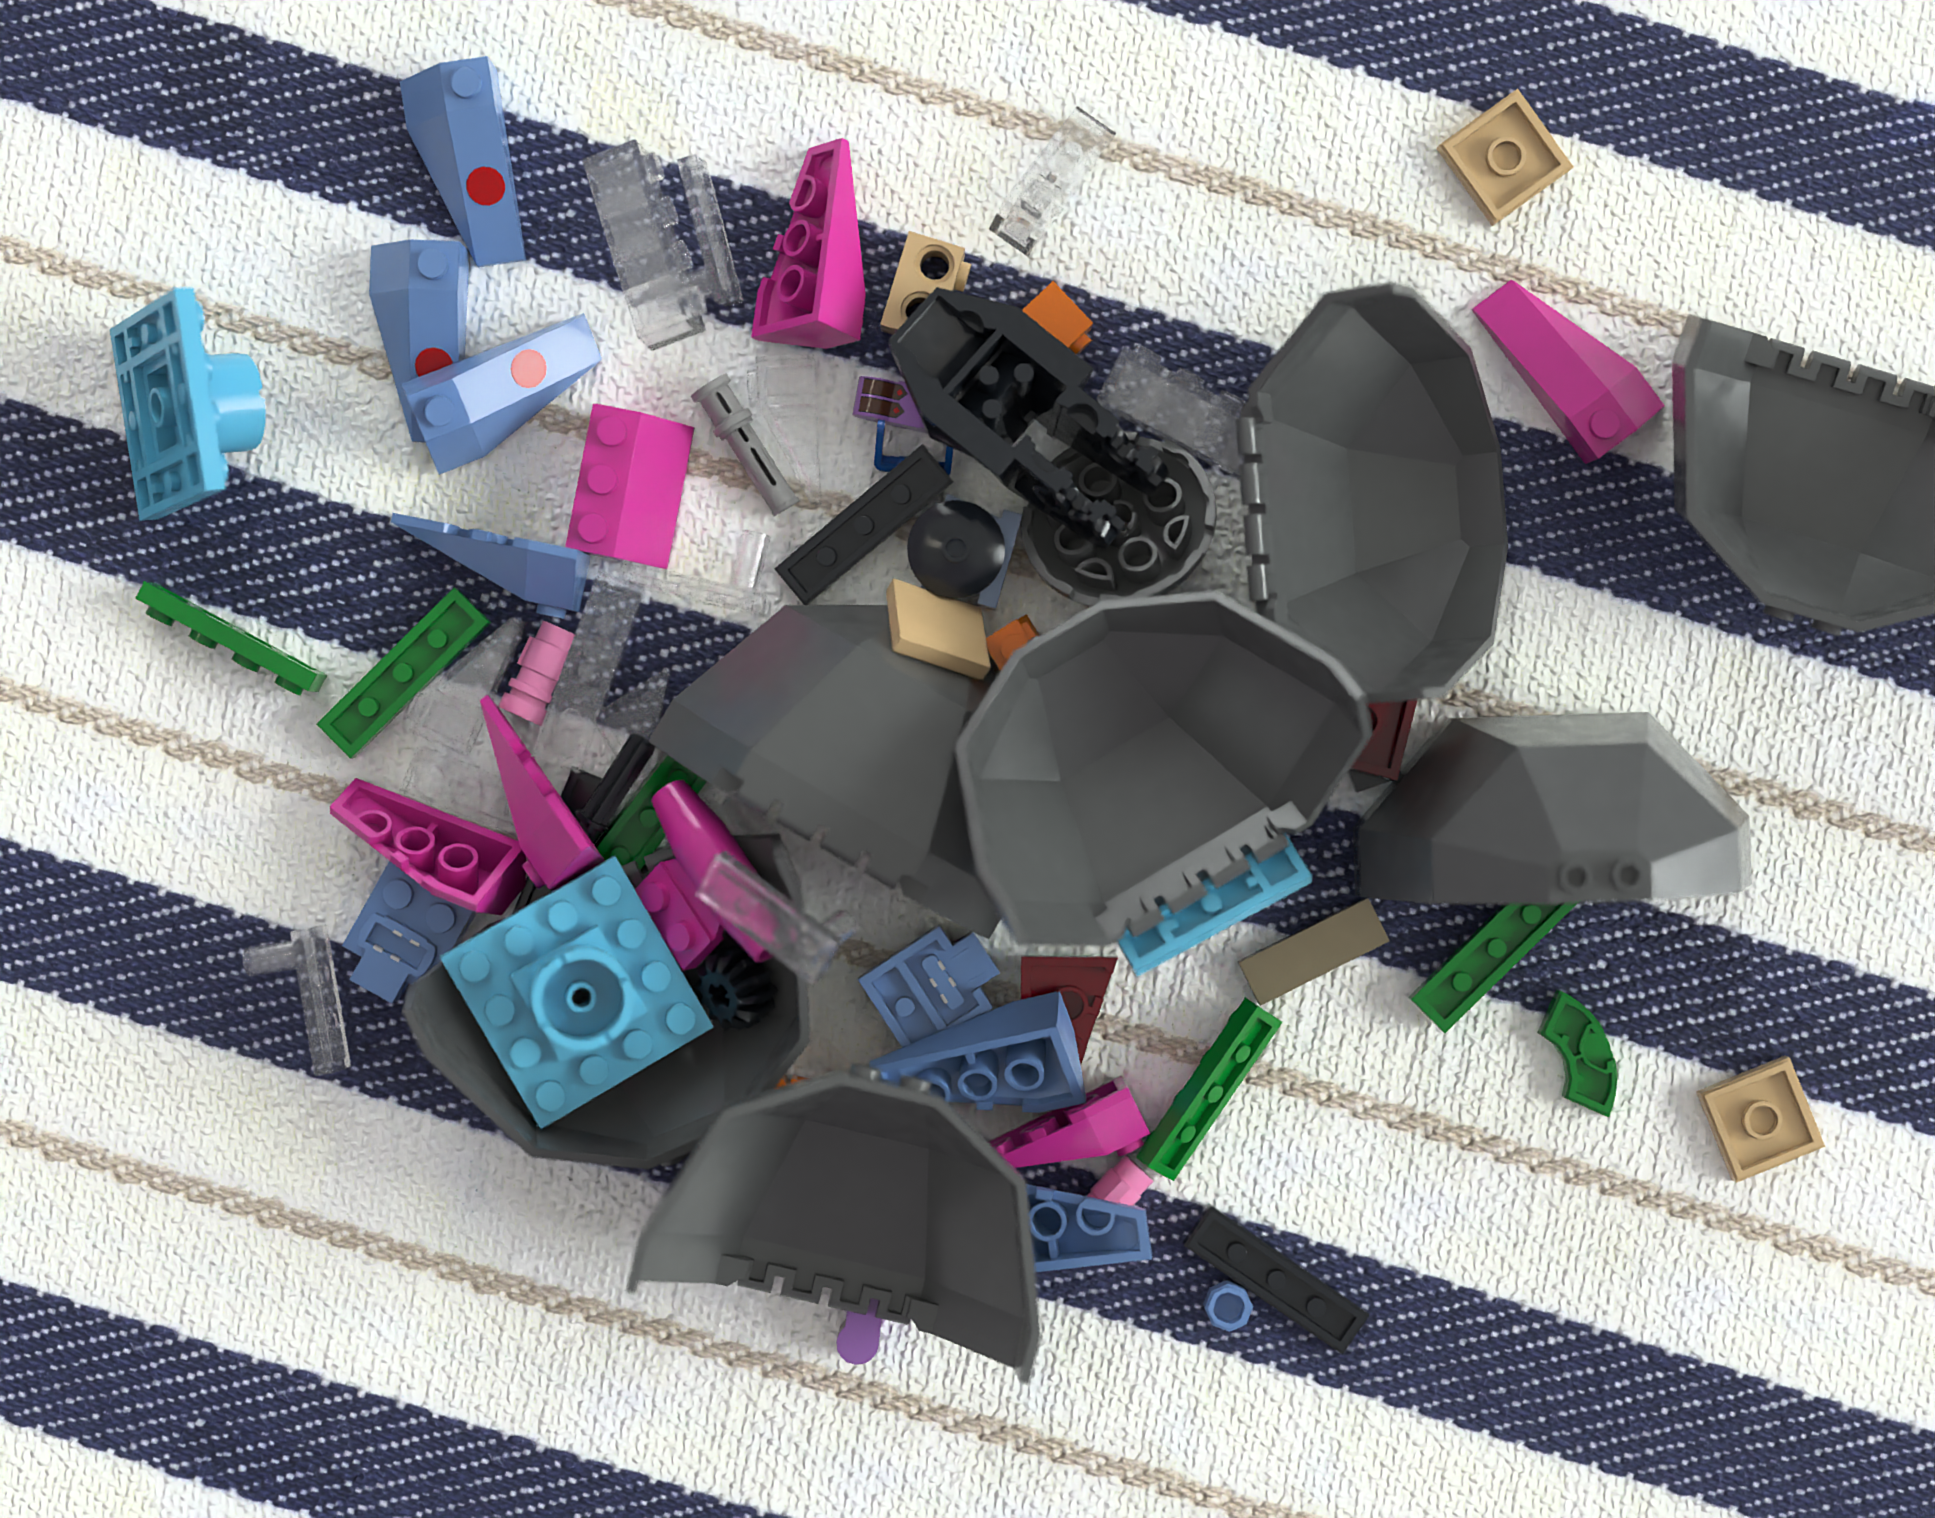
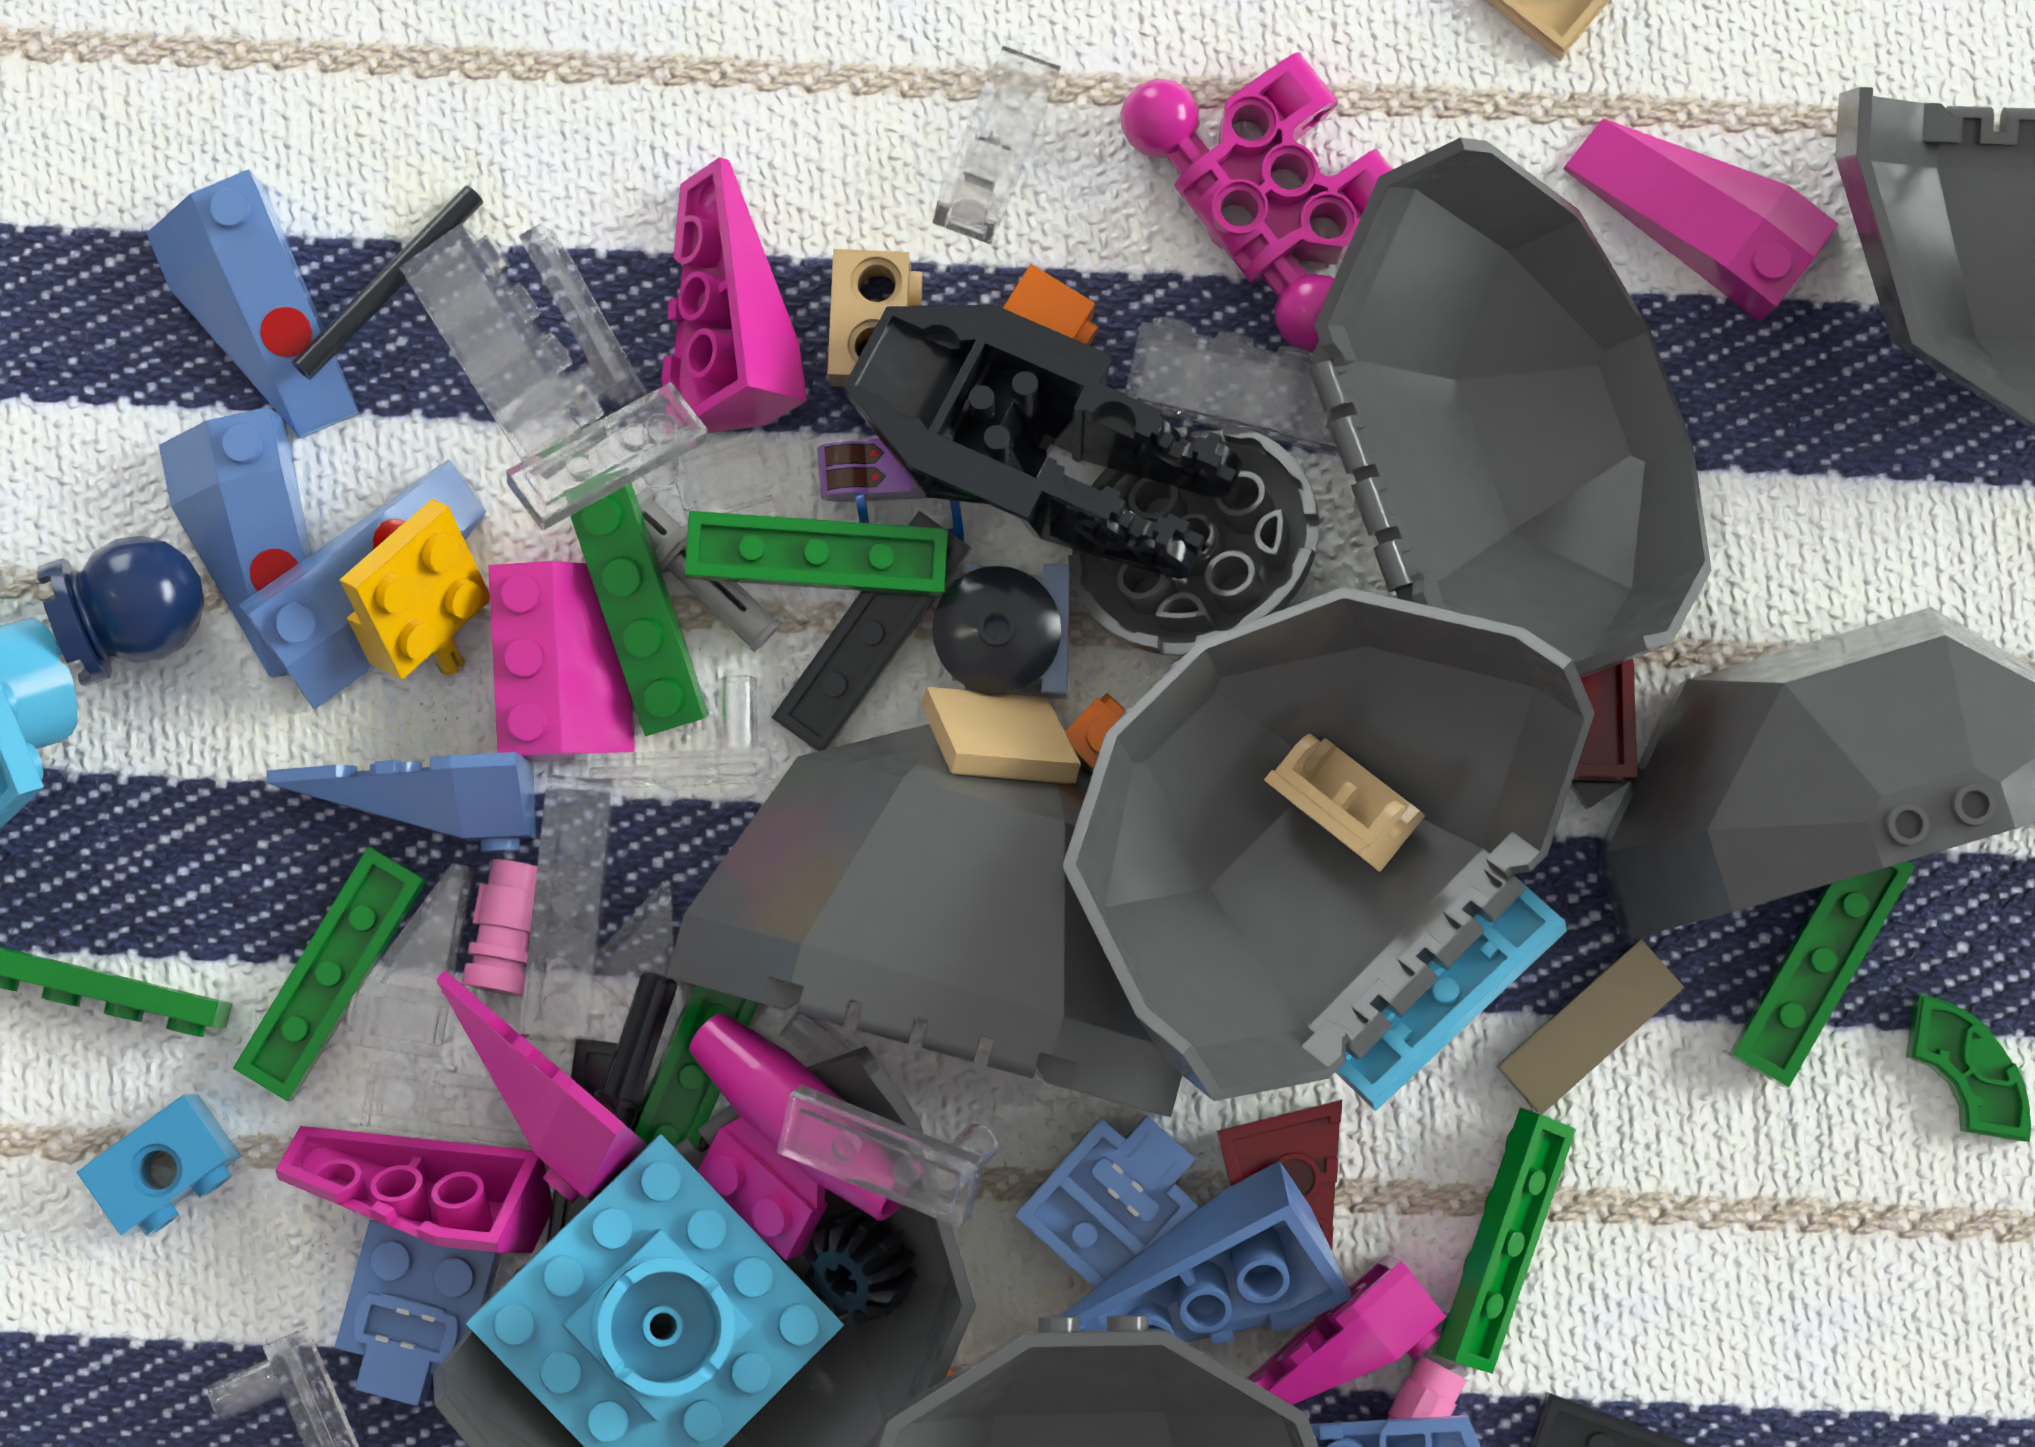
camera: 15 degrees left, 5 degrees down
none -> dark blue tile [37,535,205,687]
none -> dark azure brick [76,1094,242,1237]
none -> black piece [292,185,484,380]
none -> yellow plate [339,499,490,680]
none -> clear piece [506,382,707,531]
none -> green plate [563,472,709,737]
none -> green plate [685,511,948,596]
none -> dark pink connector [1120,52,1393,353]
none -> tan hinge [1264,733,1425,872]

